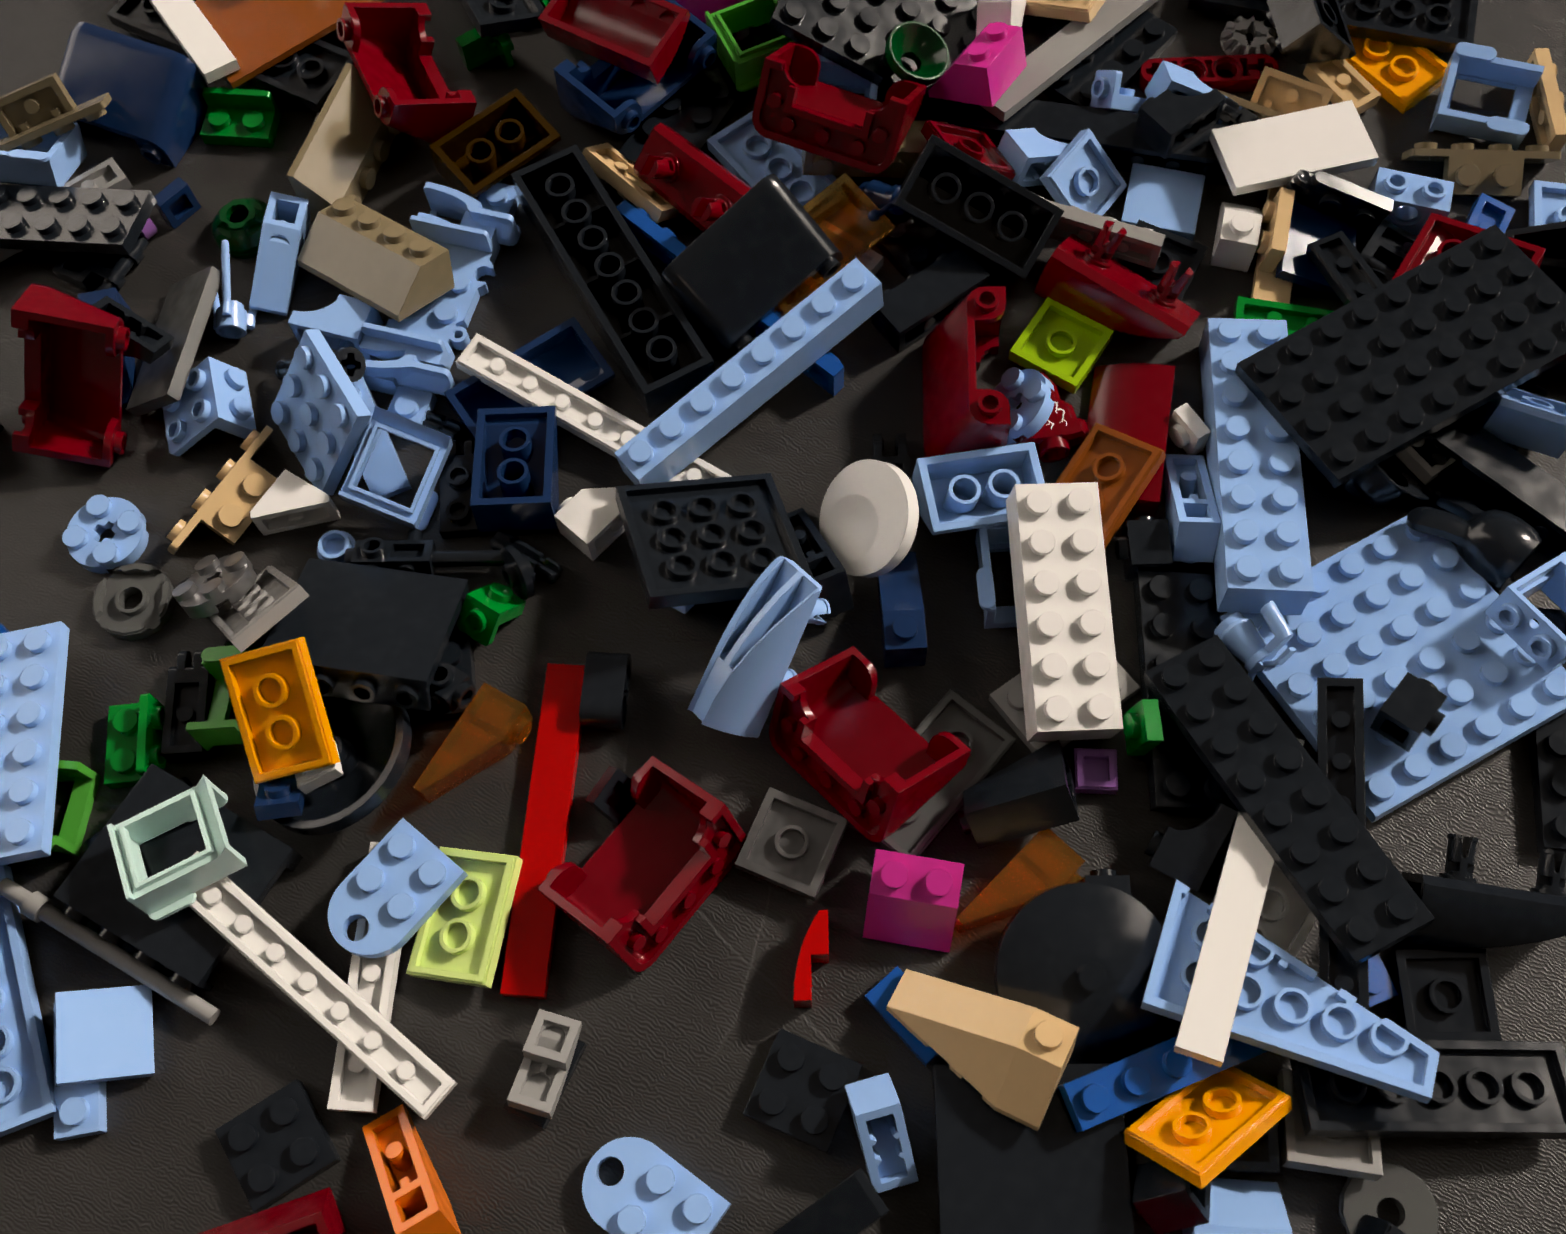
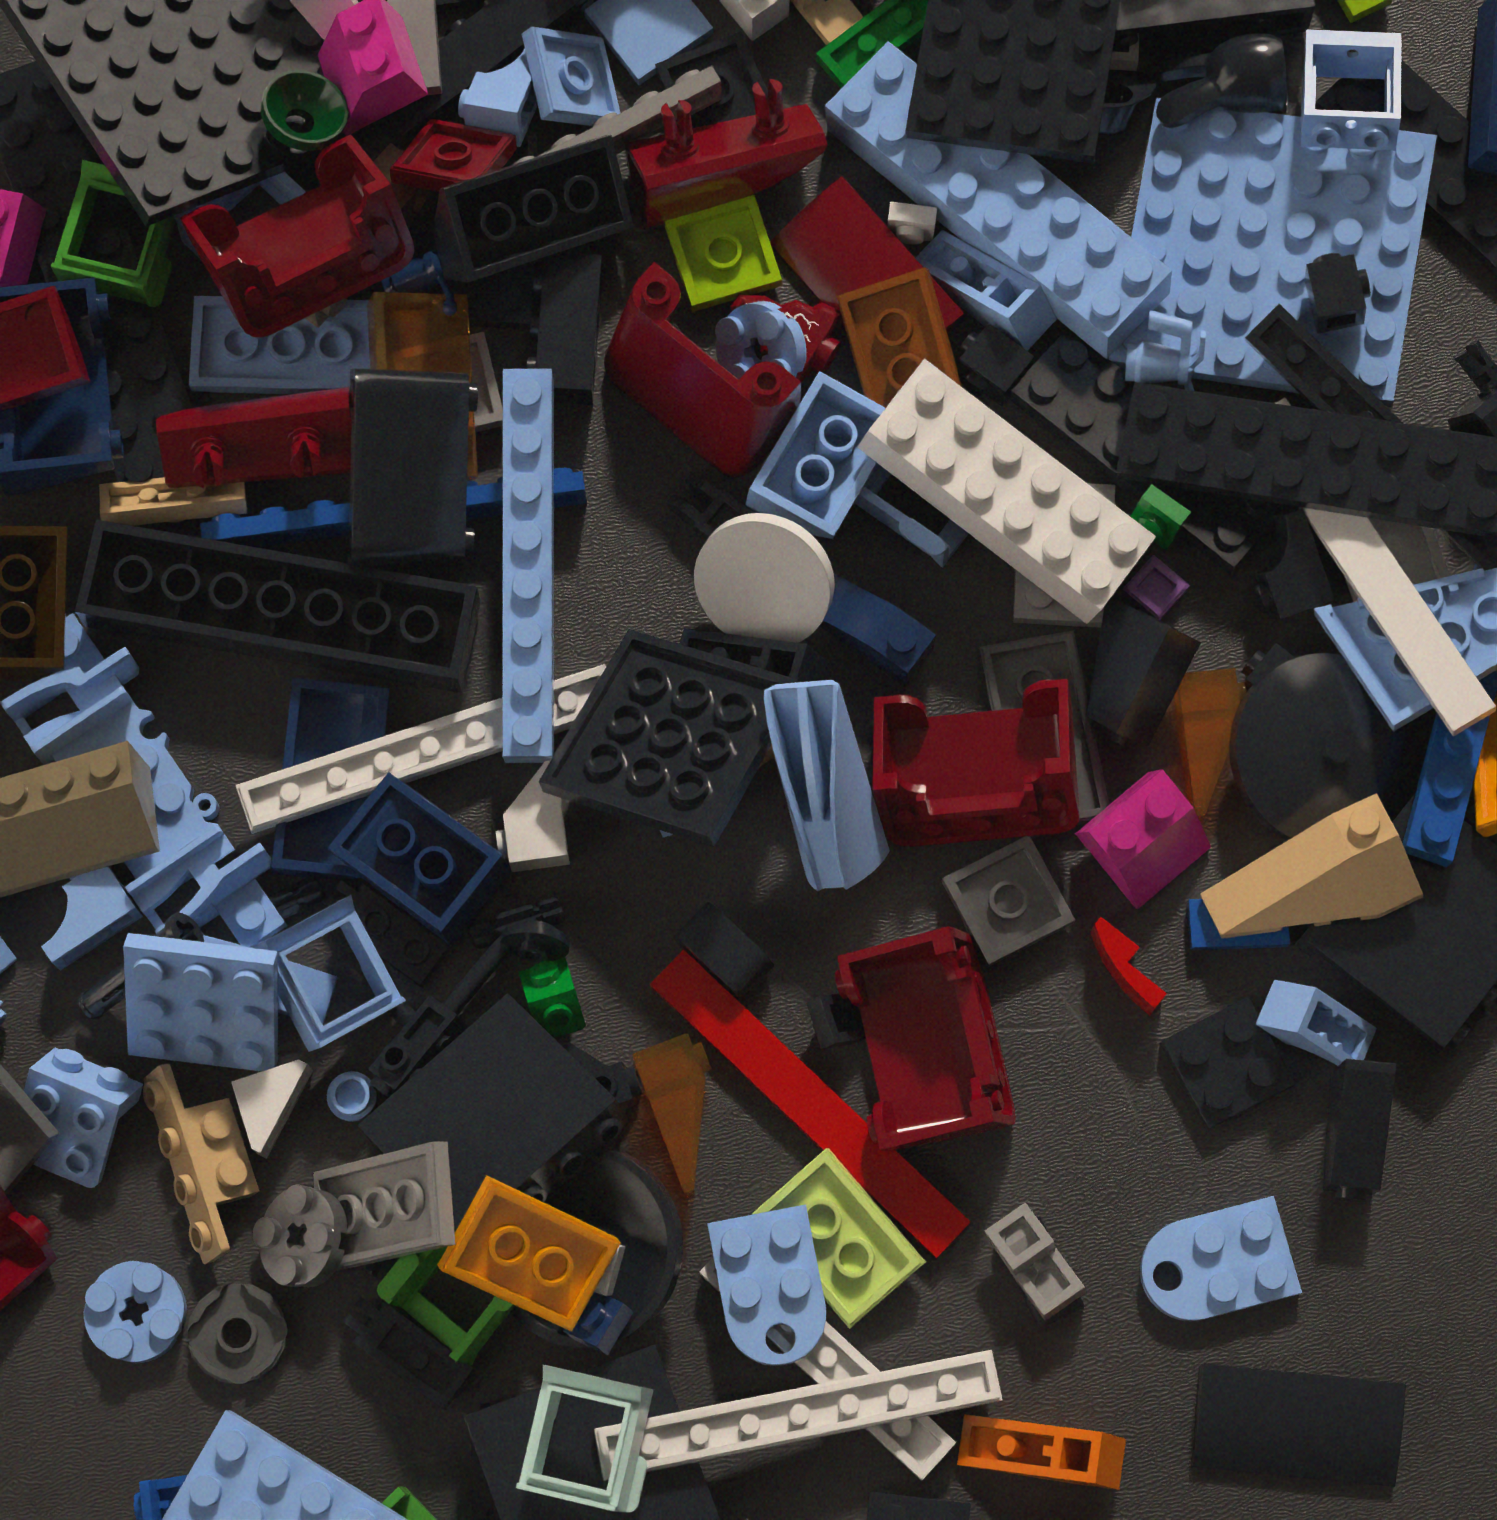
camera: 55 degrees left, 10 degrees up
green bracket [104,693,167,789] -> none

